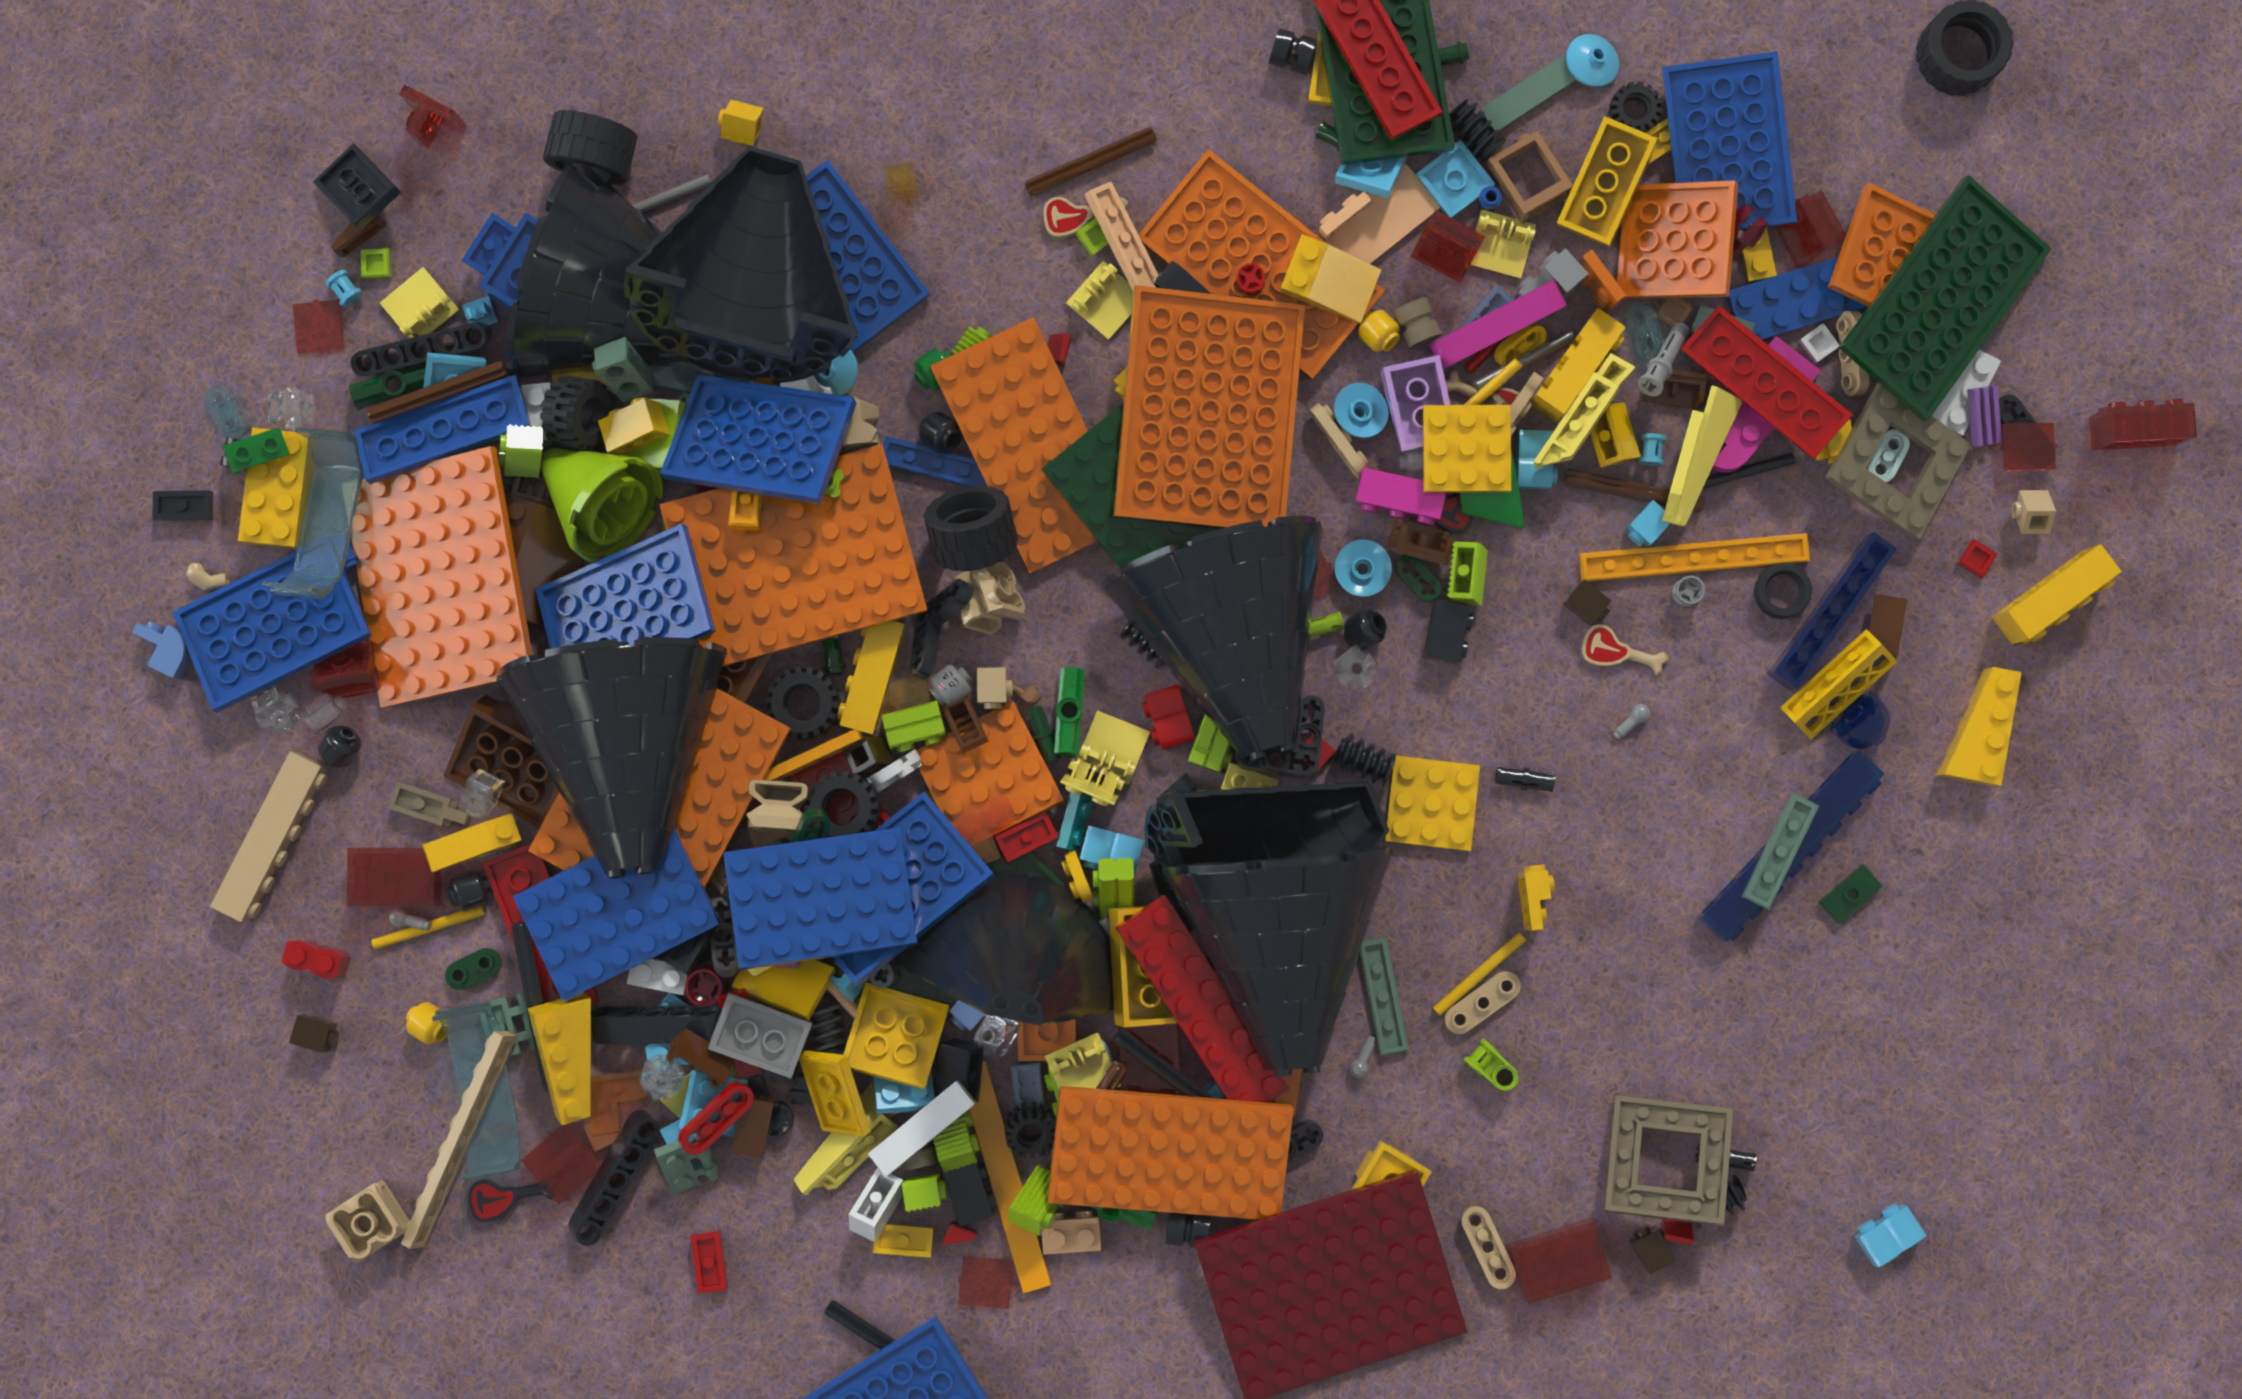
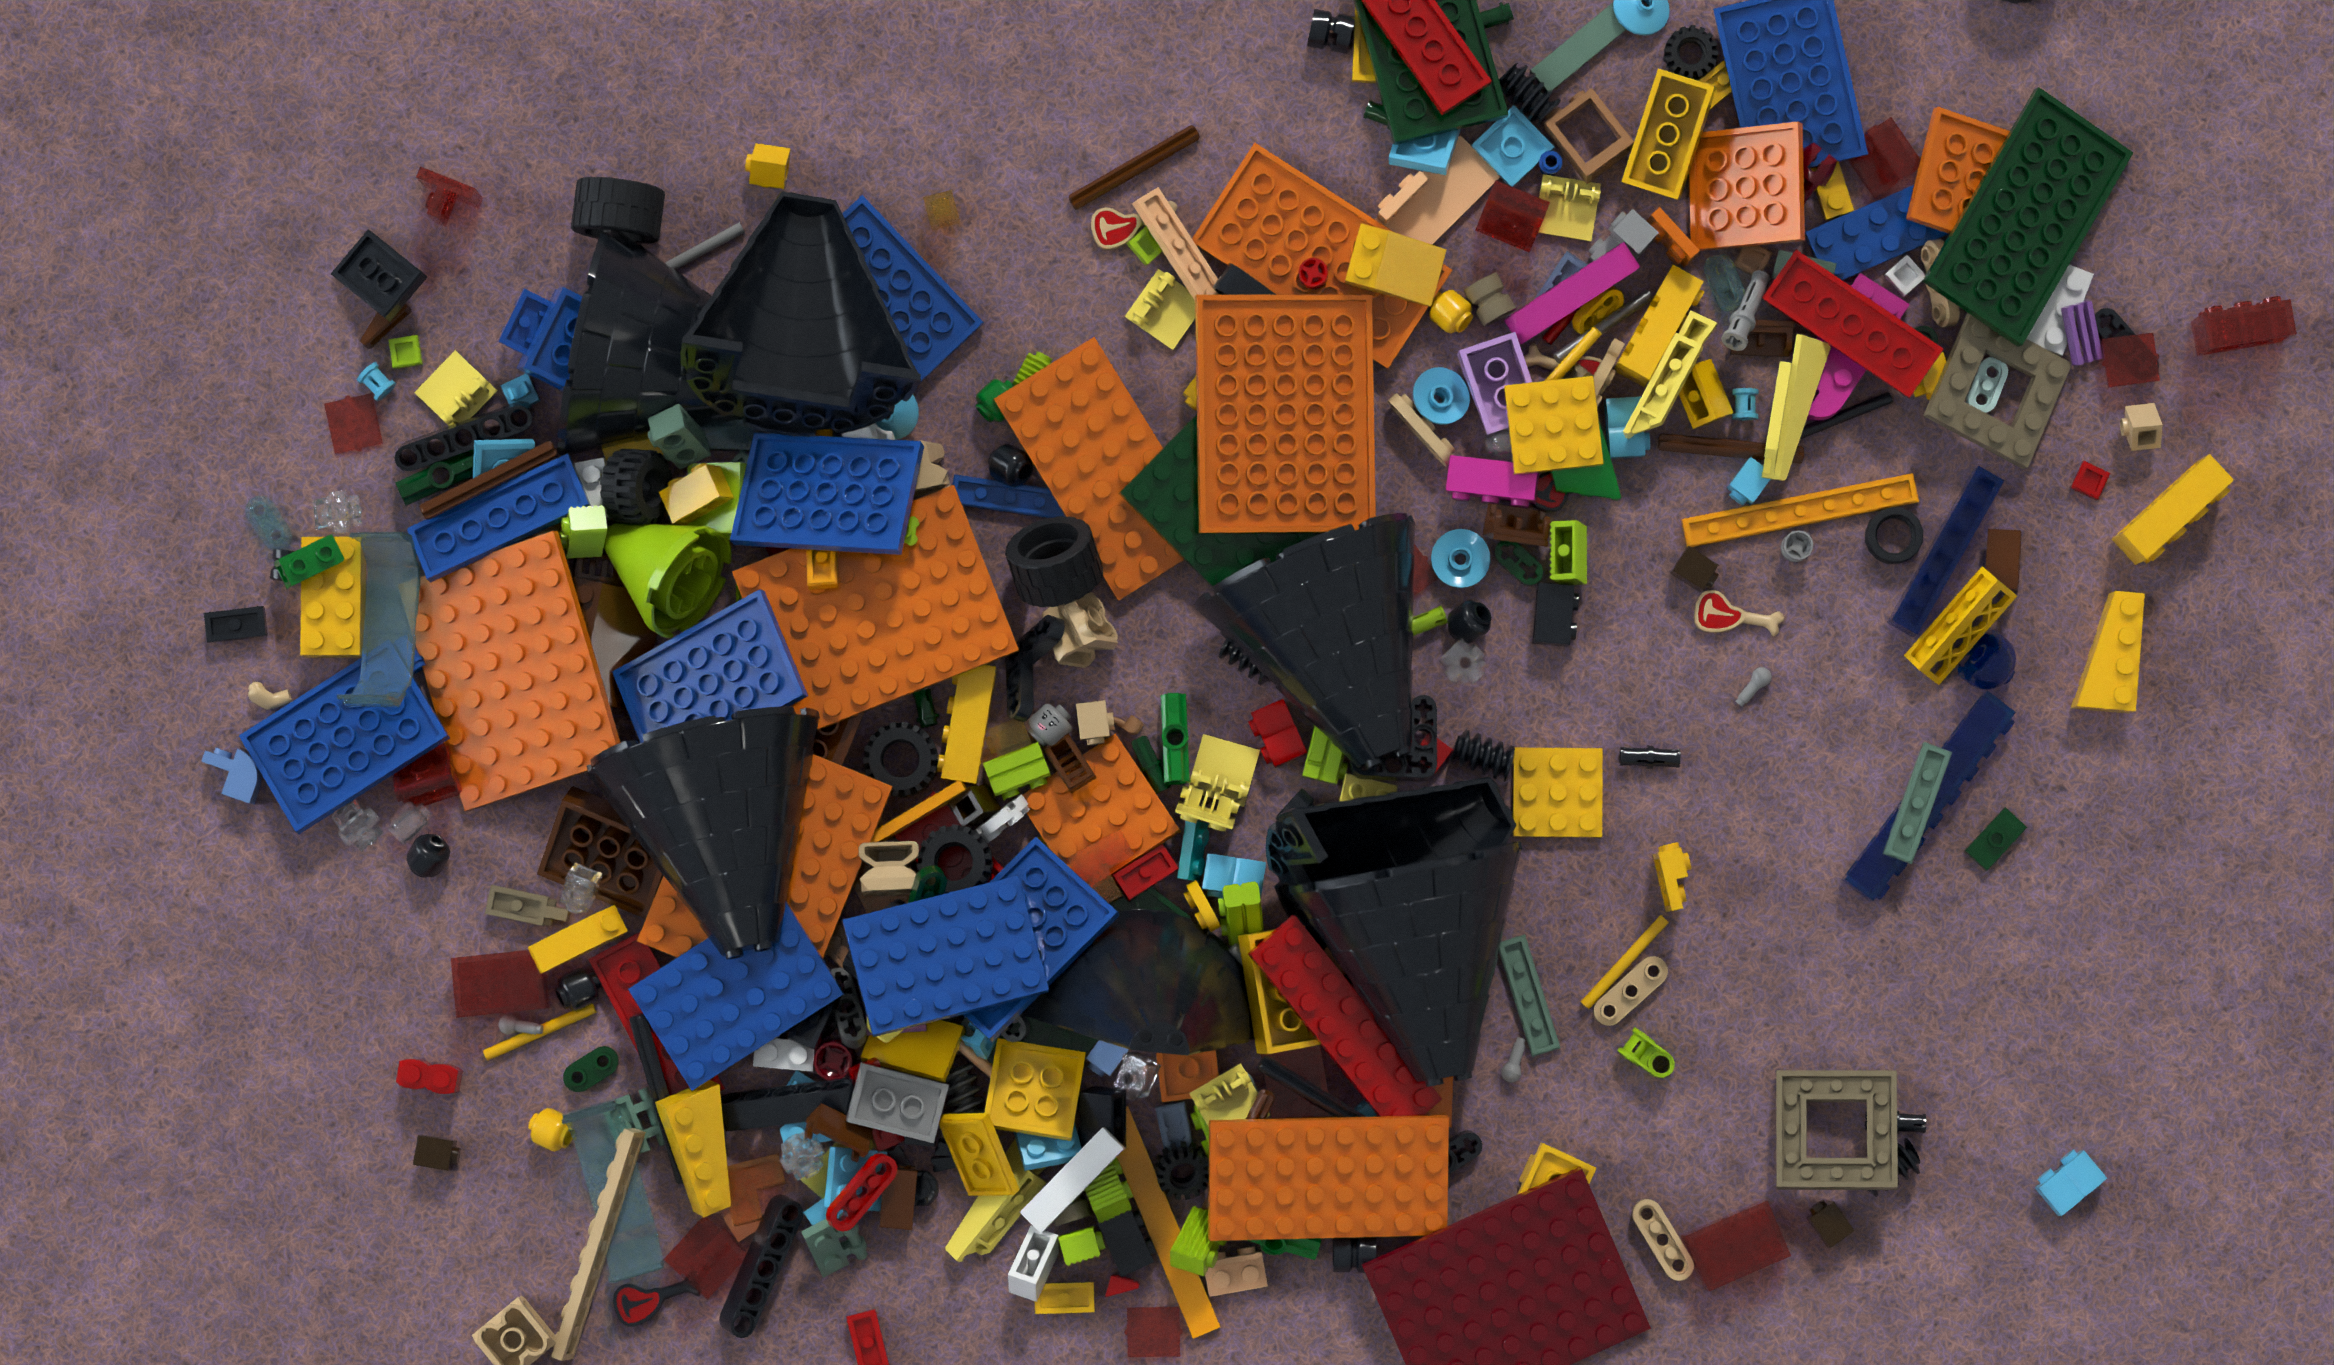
camera: 10 degrees left, 0 degrees up
tan brick [210,751,328,922] -> none
red slope [1047,333,1071,366] -> none
red slope [1660,1219,1694,1245] -> none

